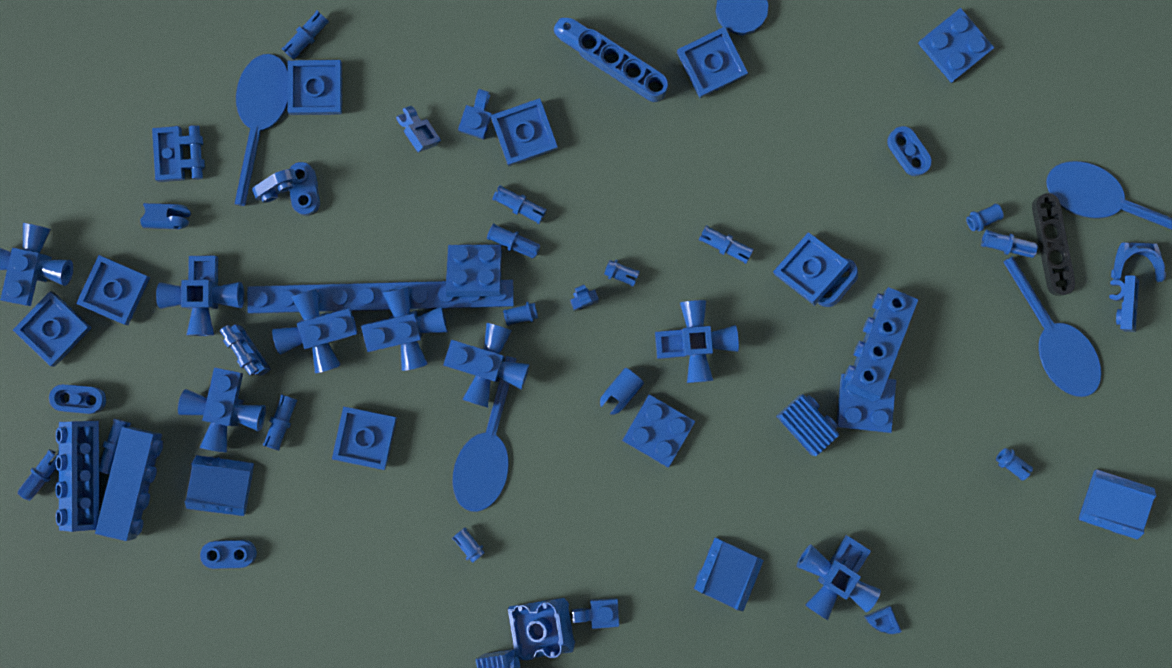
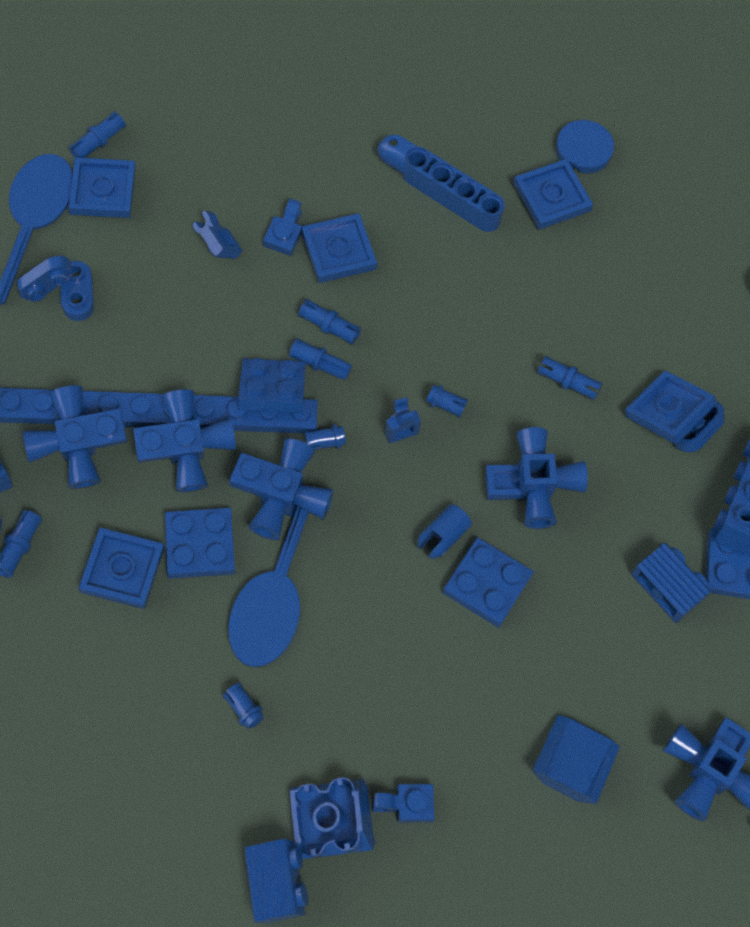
camera: 10 degrees left, 20 degrees down
none -> blue plate [165,508,235,579]

